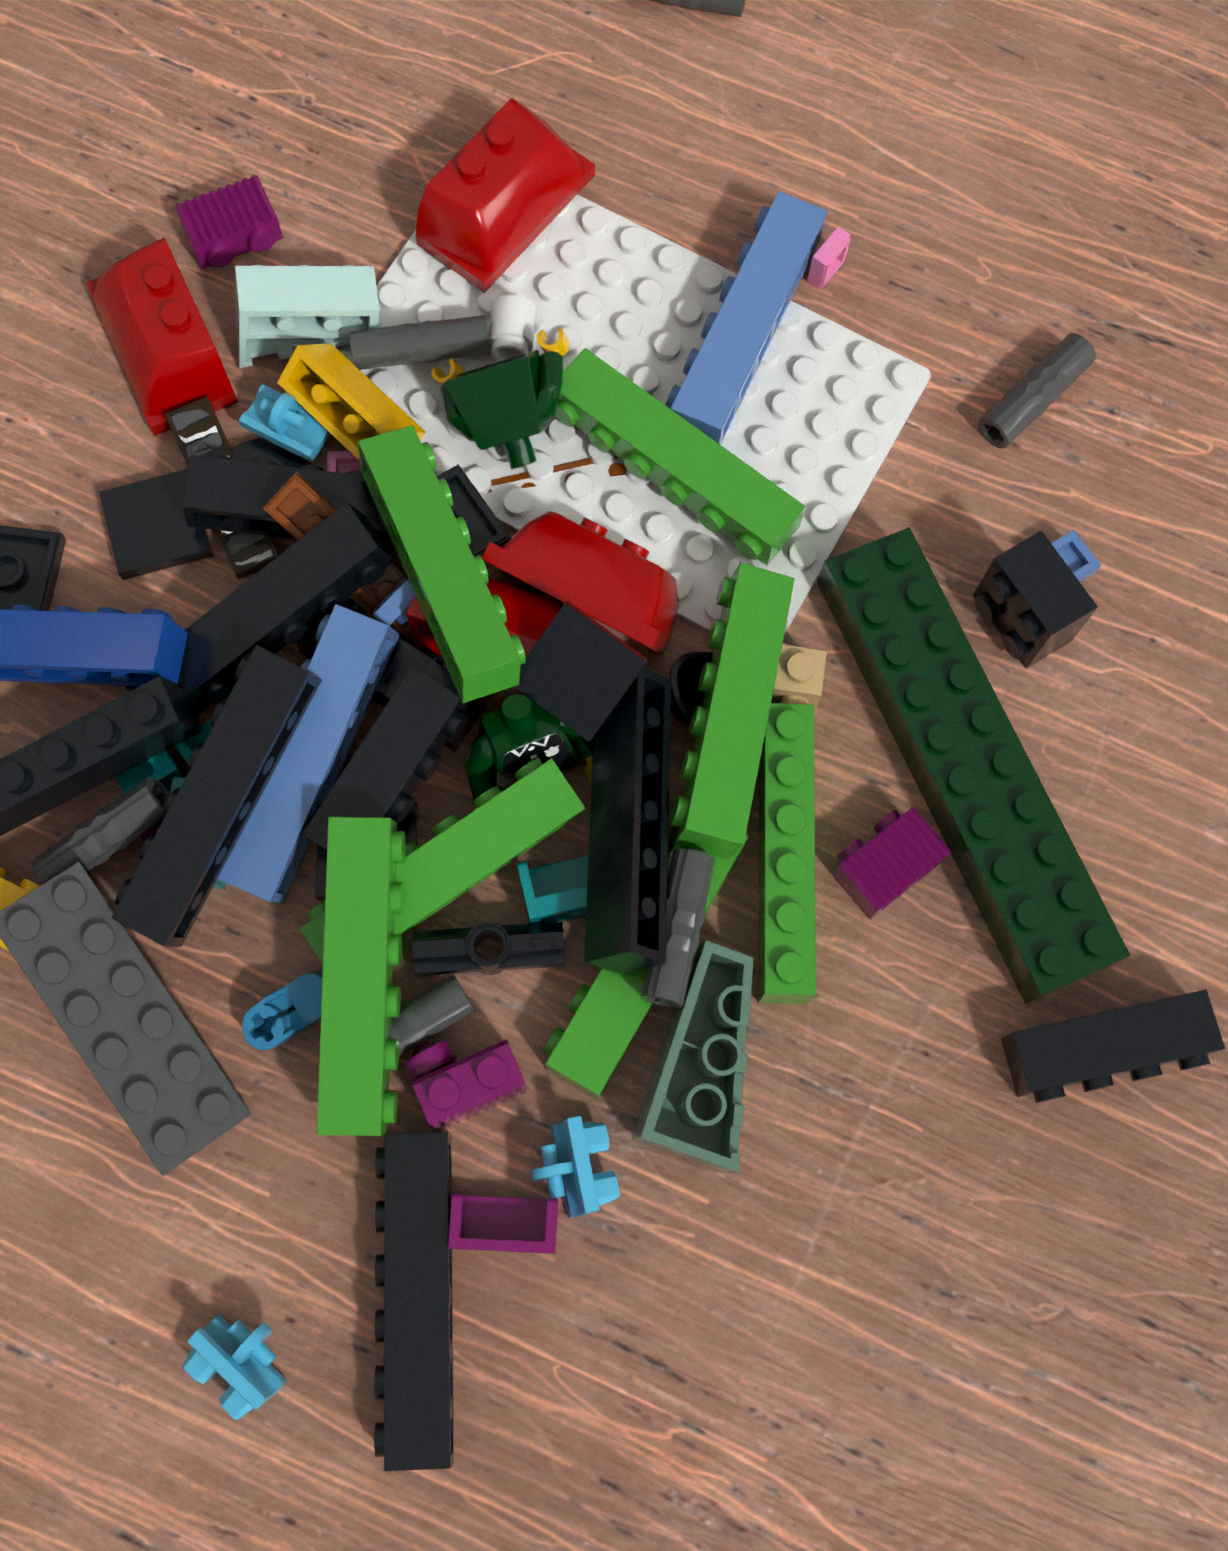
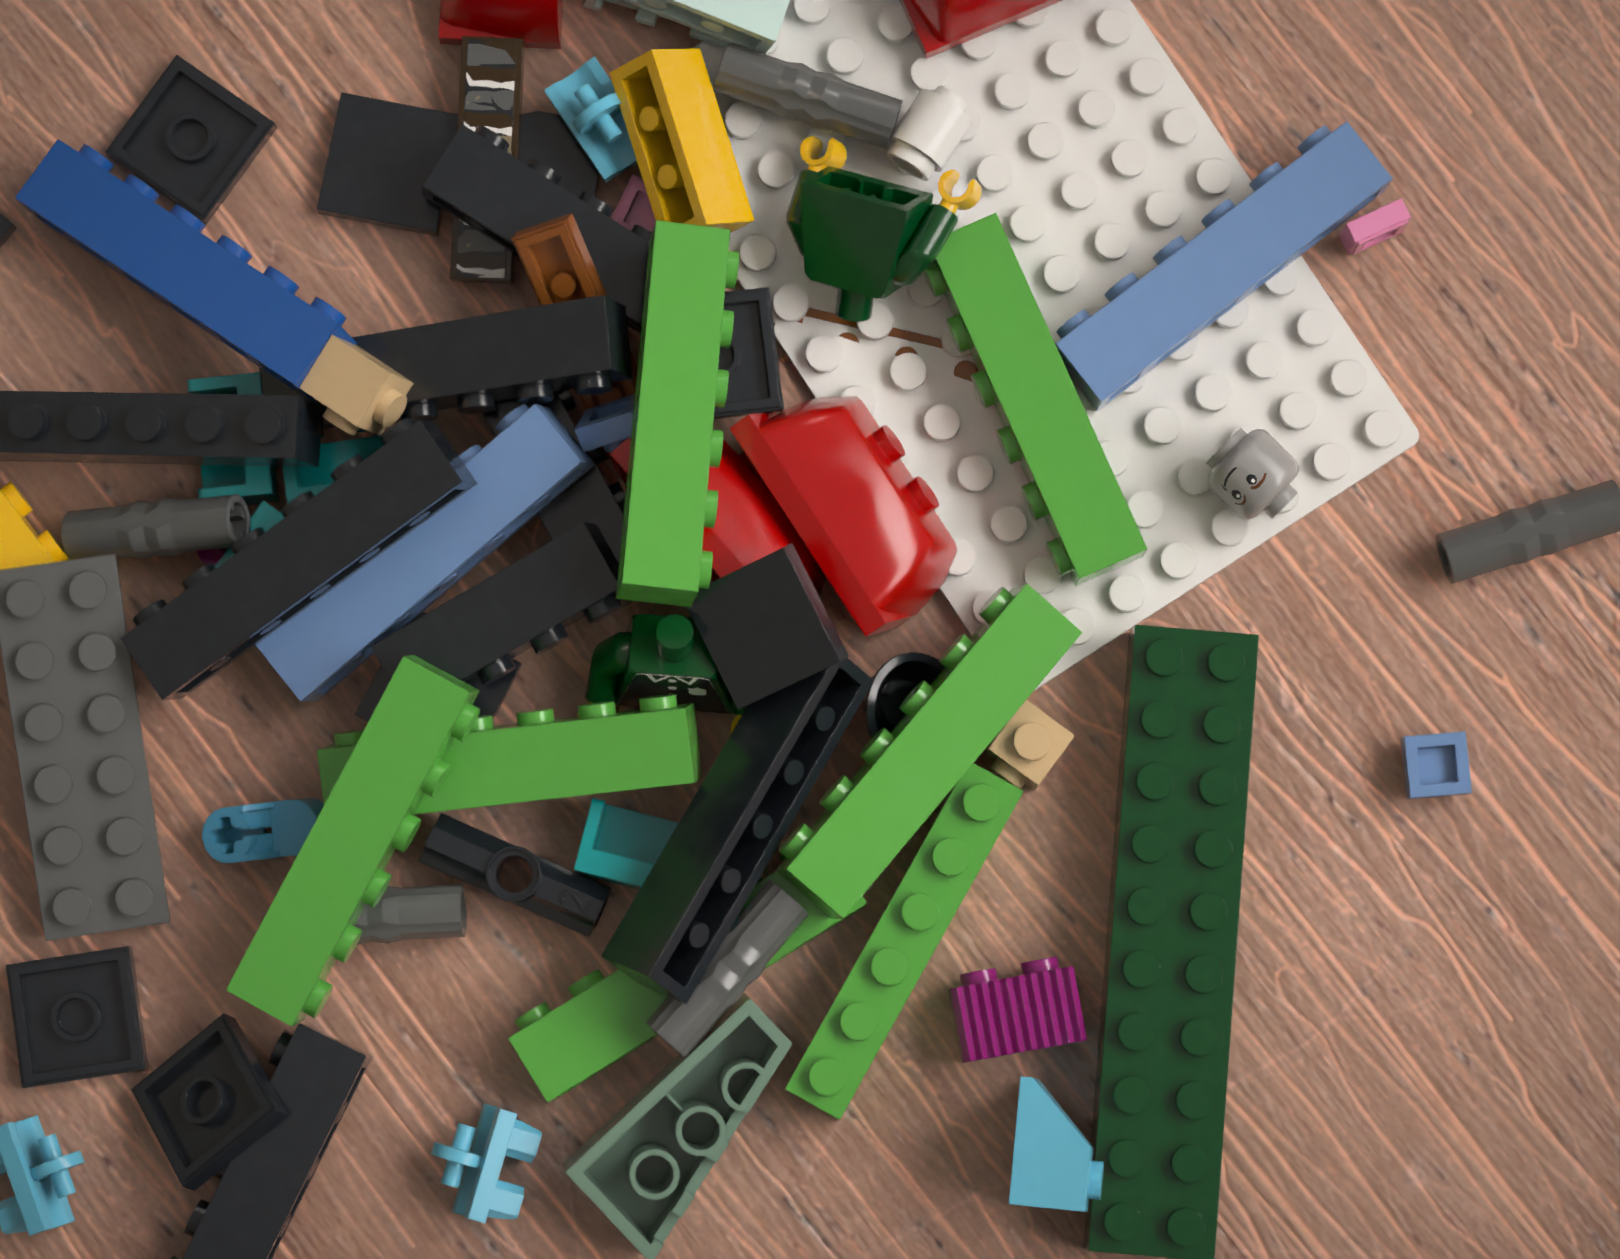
camera: 30 degrees right, 10 degrees up
magenta tile [403,1041,457,1081] -> none
magenta brick [411,1039,527,1132] -> none
magenta panel [448,1194,559,1254] -> none
black brick [973,531,1098,669] -> none
none -> black tile [6,946,149,1088]
none -> black tile [131,1013,288,1191]
none -> tan brick [299,335,413,436]
none -> medium azure slope [1009,1076,1104,1212]
none -> light grey head [1206,428,1299,520]

